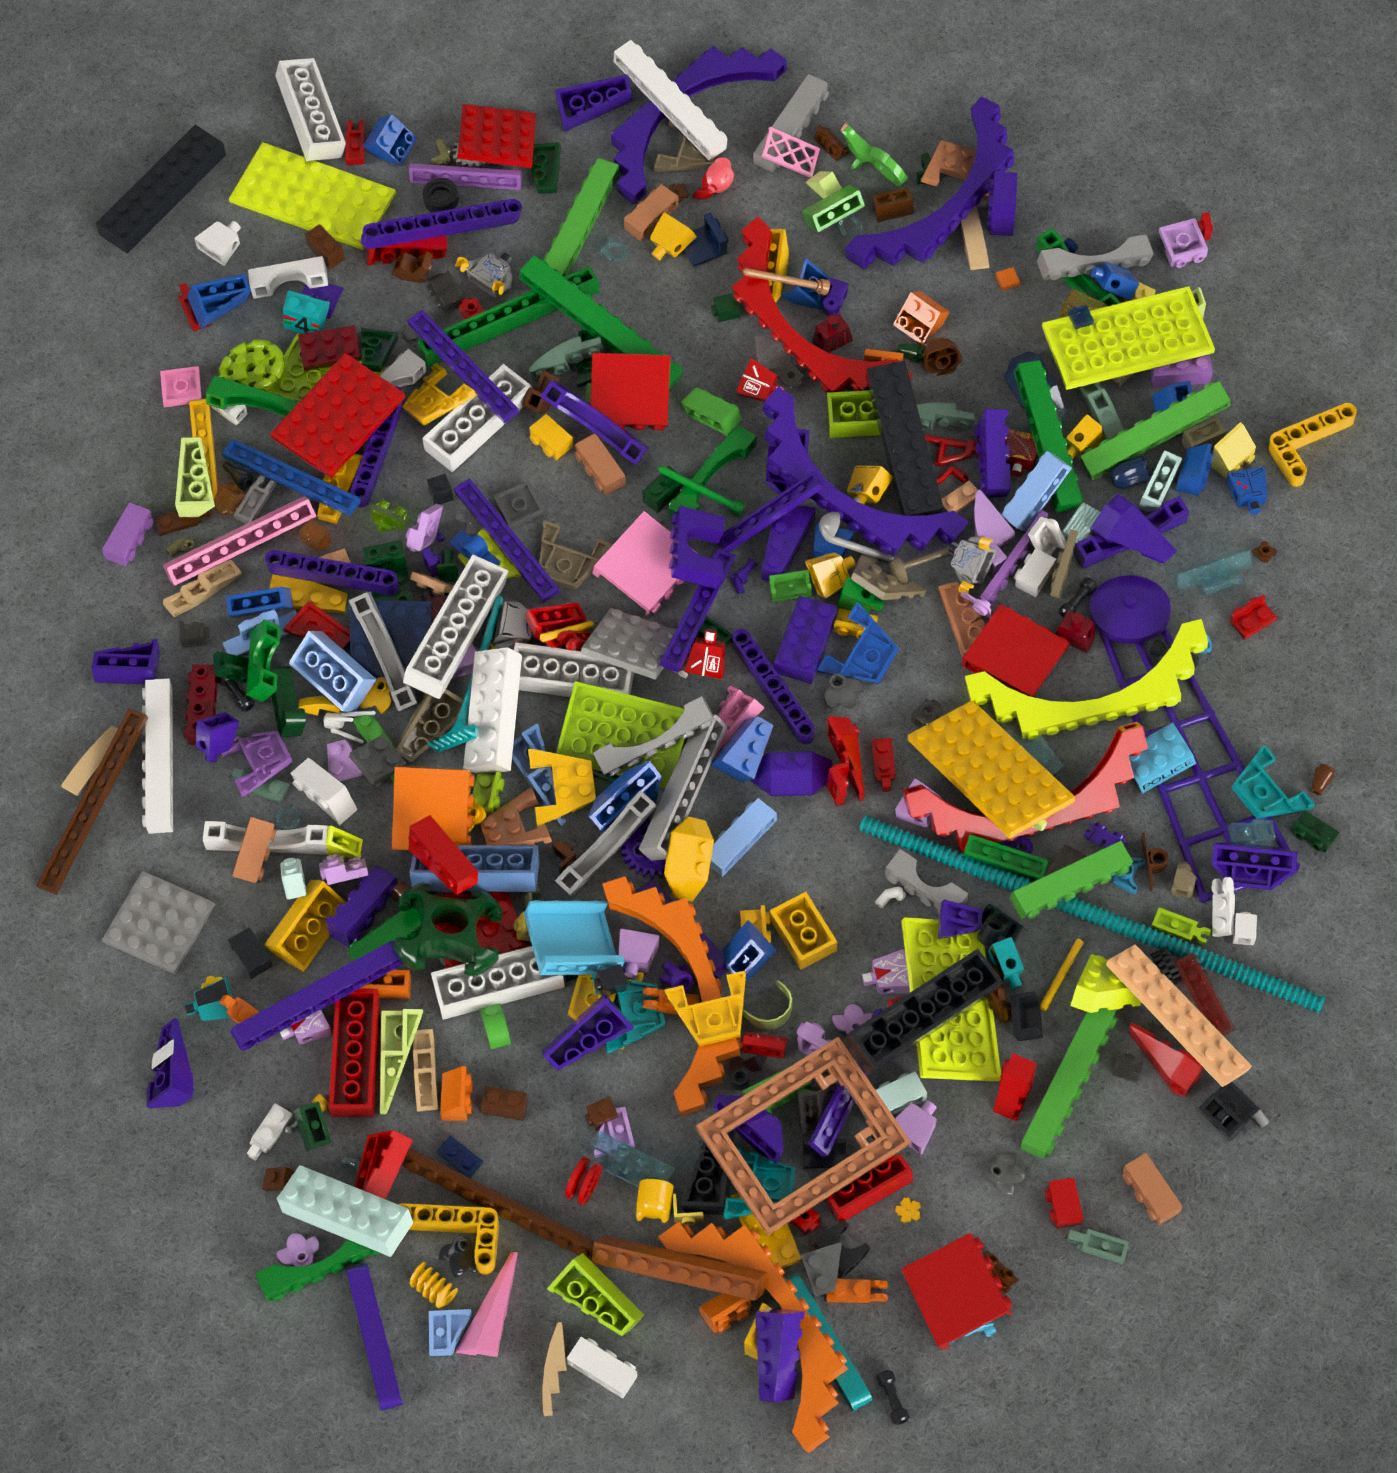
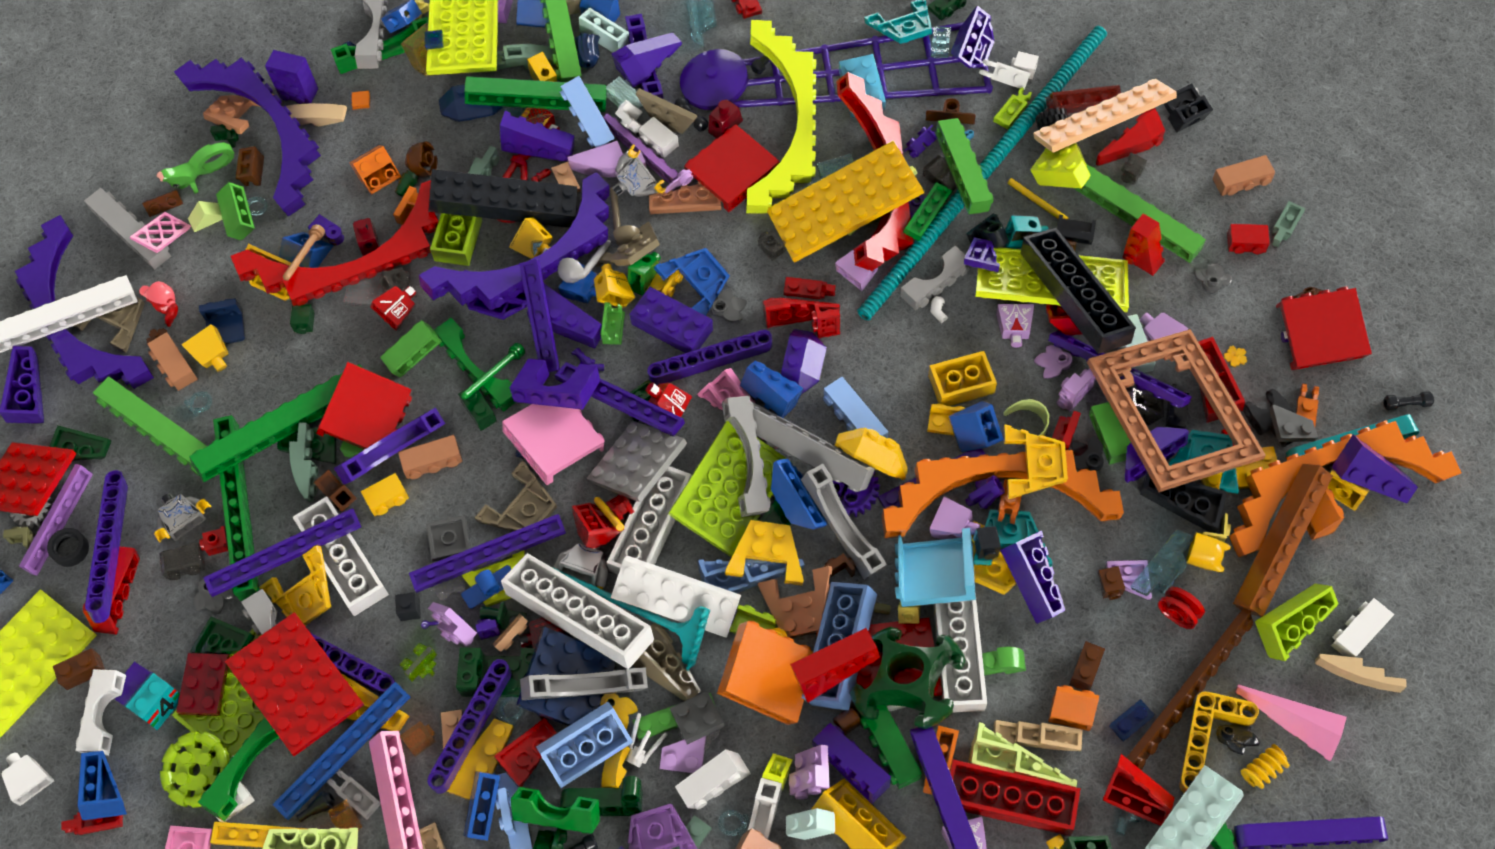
camera: 75 degrees left, 0 degrees up
reddish brown brick [392,251,433,283] -> none
light blue wing [429,1309,472,1356] -> none
dark tan rock [1171,861,1196,898] -> none

